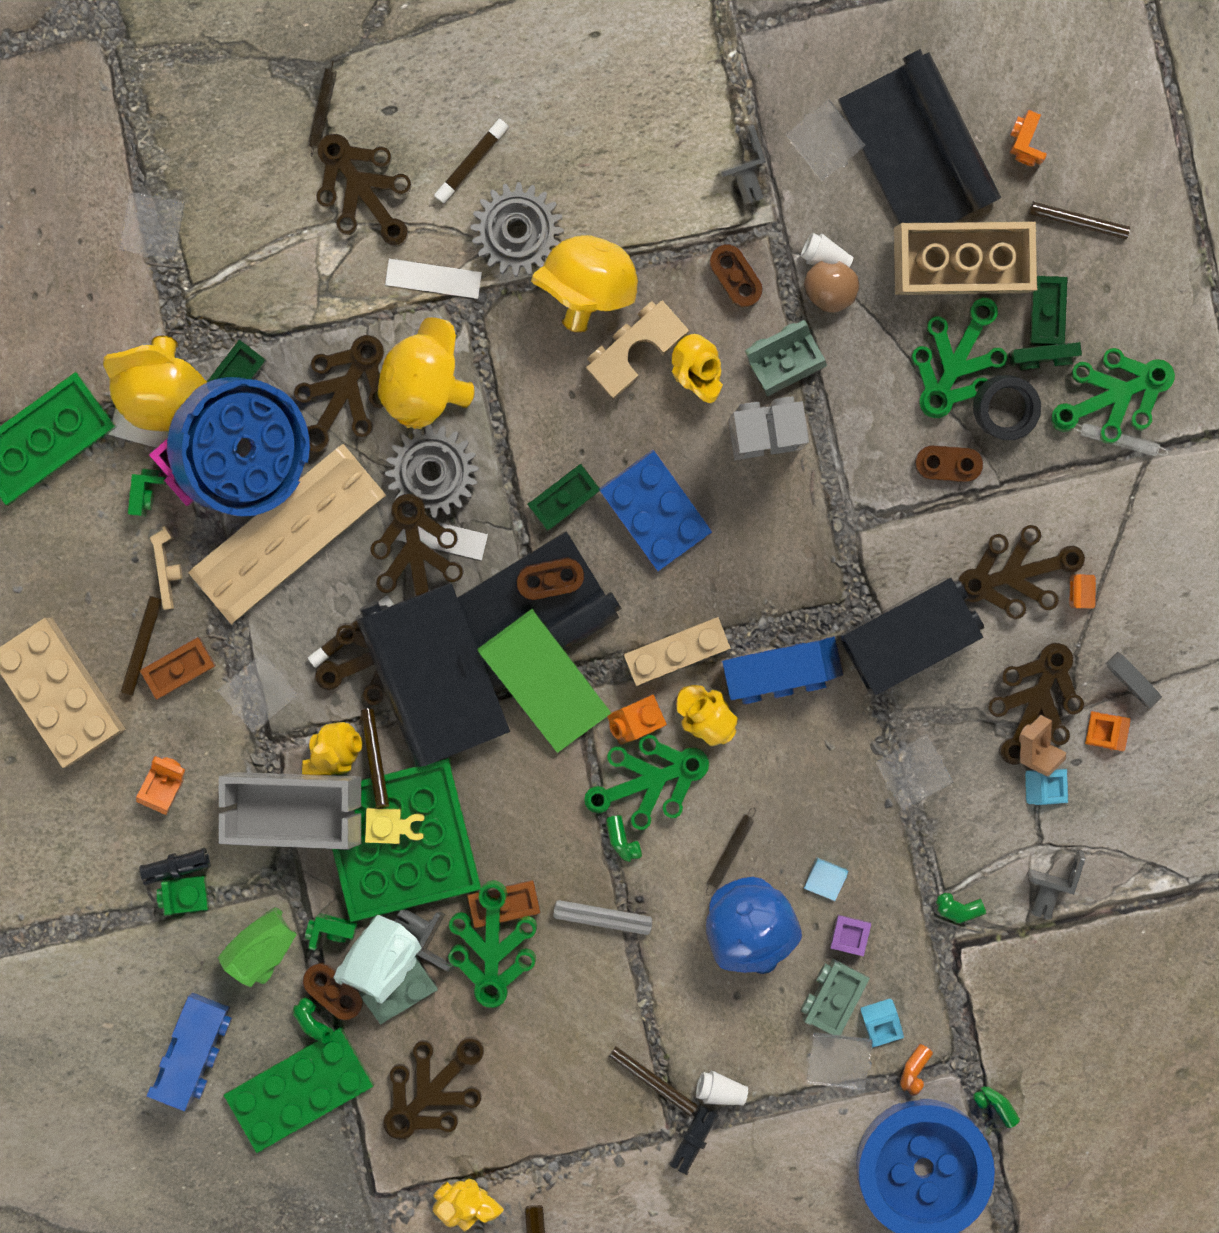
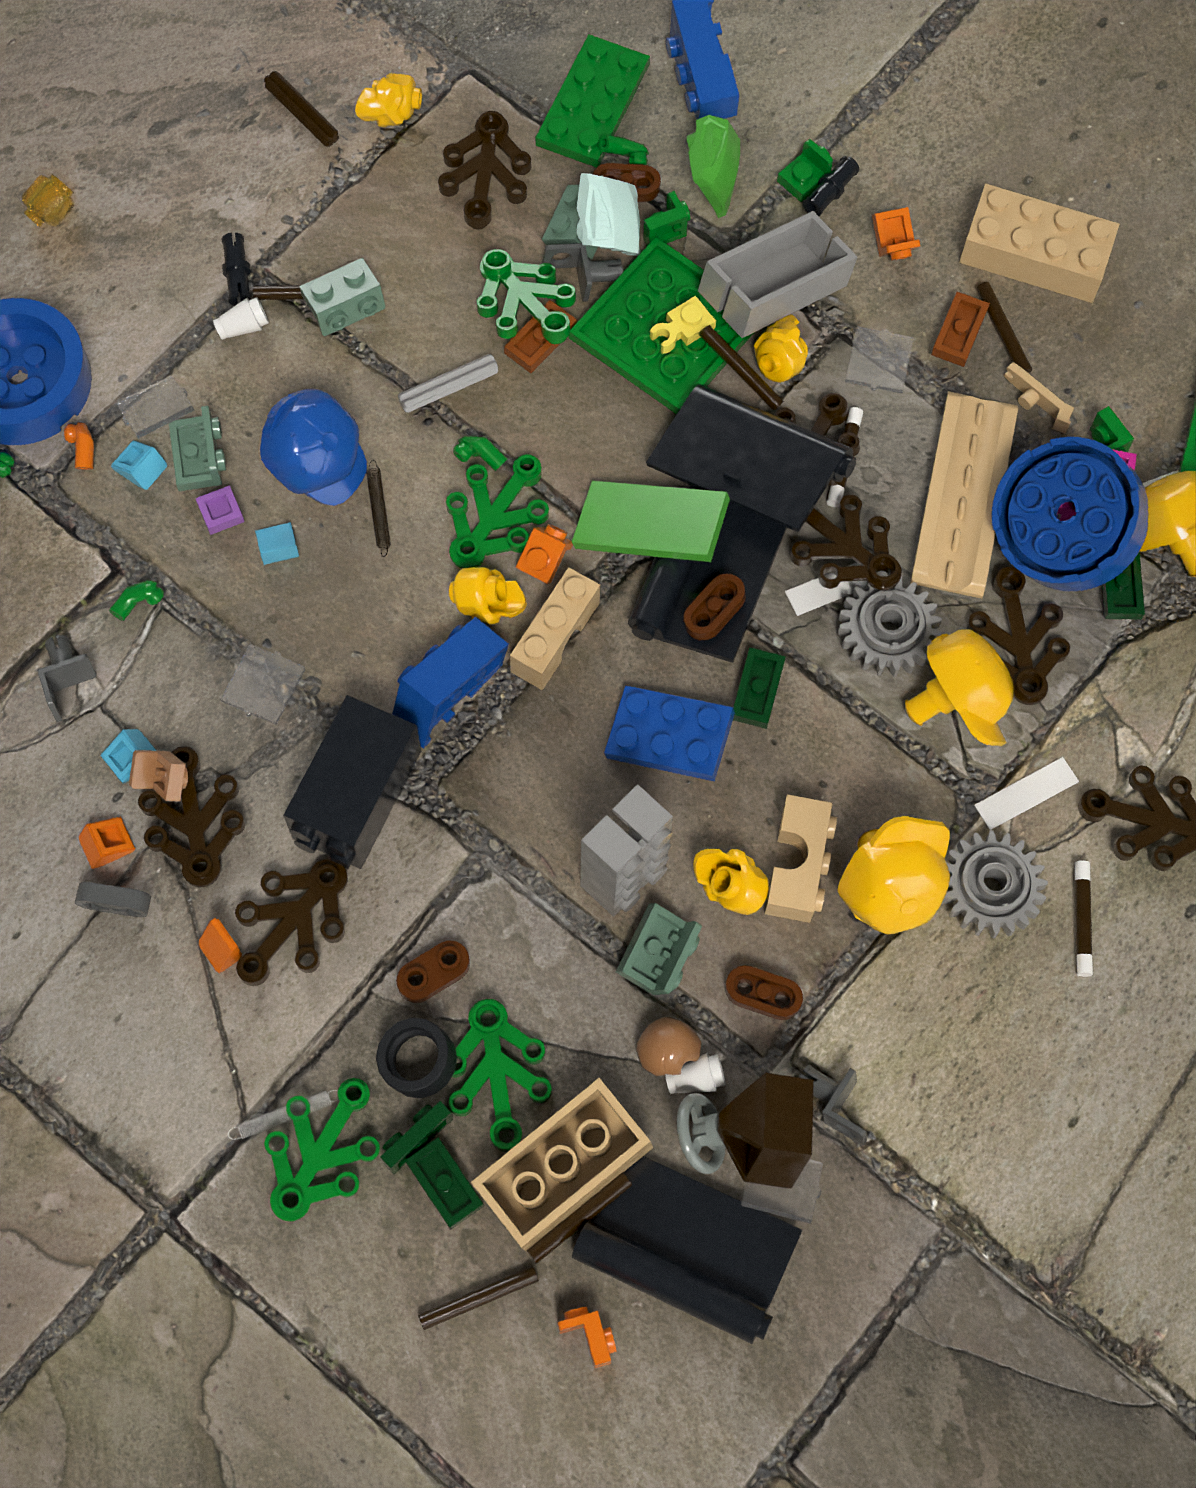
camera: 145 degrees right, 20 degrees down
none -> sand green bracket [299,258,386,336]
none -> dark brown bar [527,1173,632,1264]
none -> dark brown piece [677,1073,814,1189]

